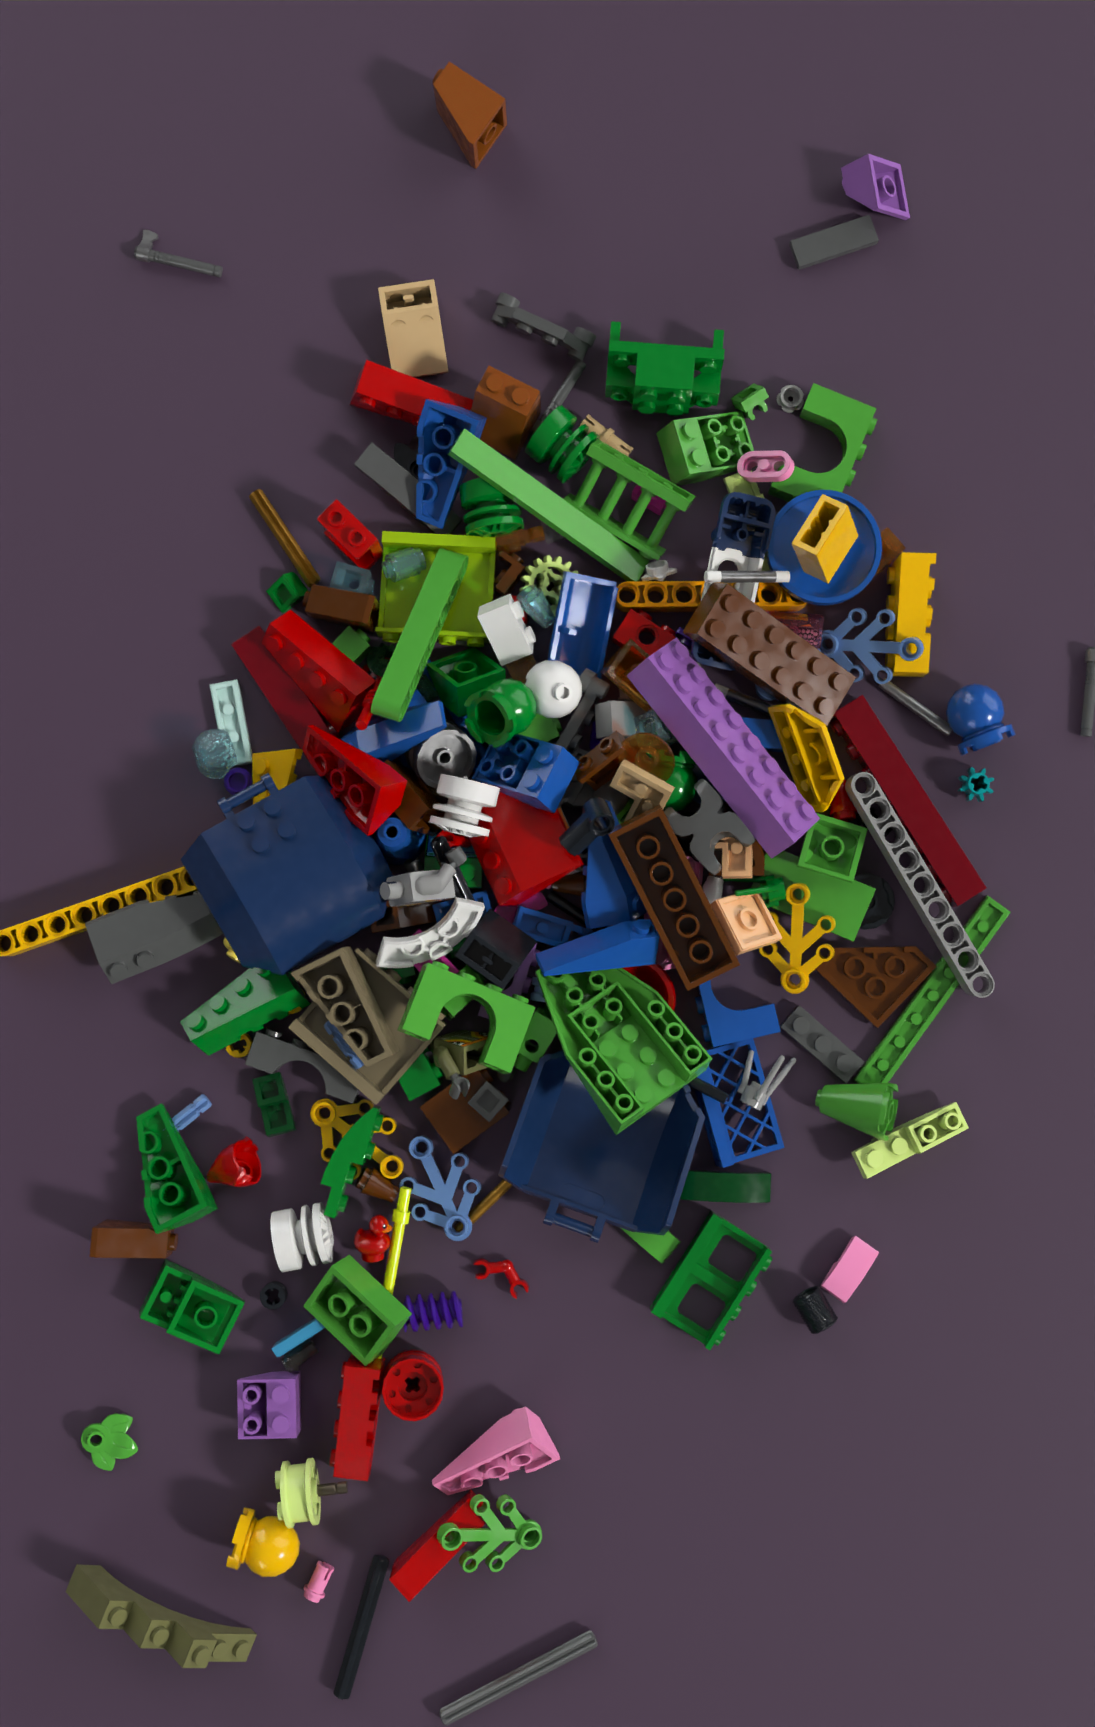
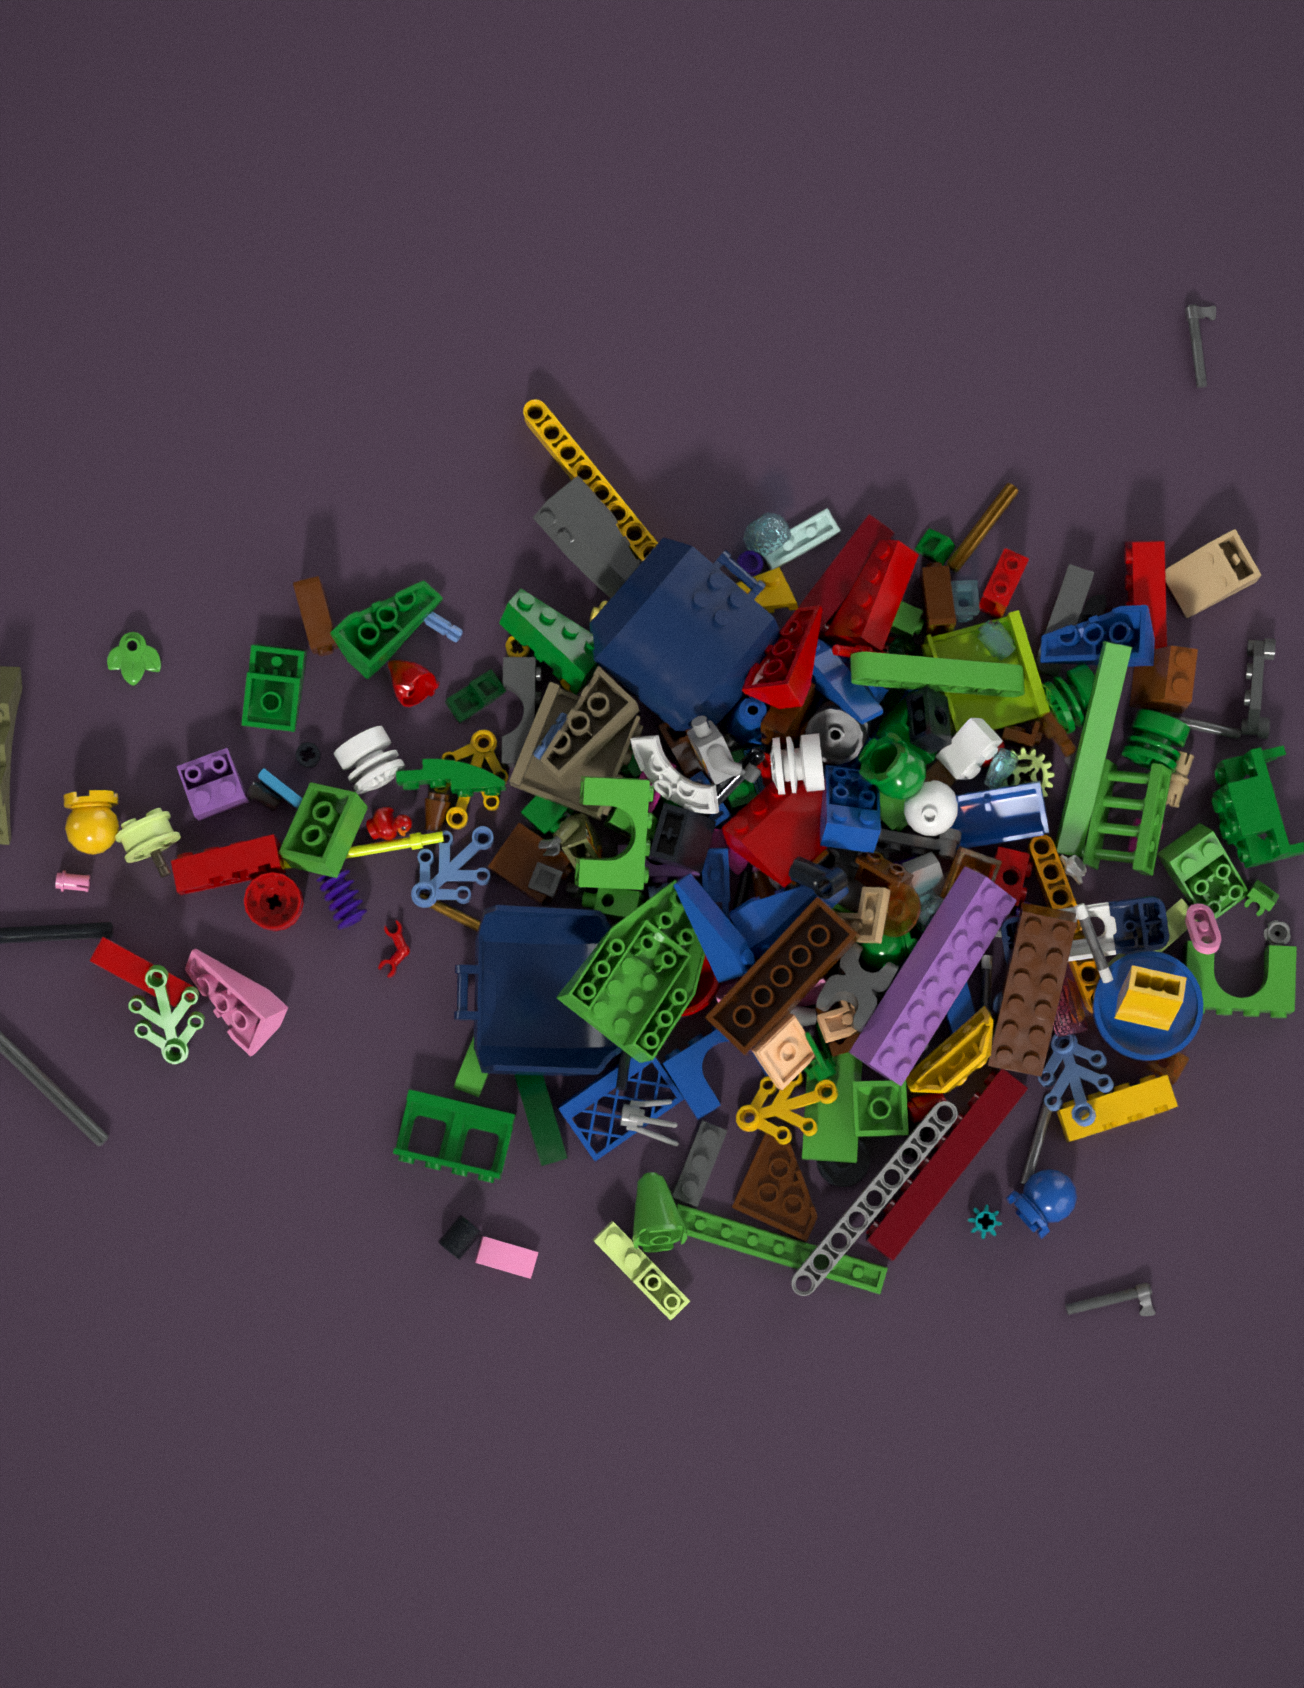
camera: 65 degrees right, 5 degrees down
none -> black brick [906,686,952,754]

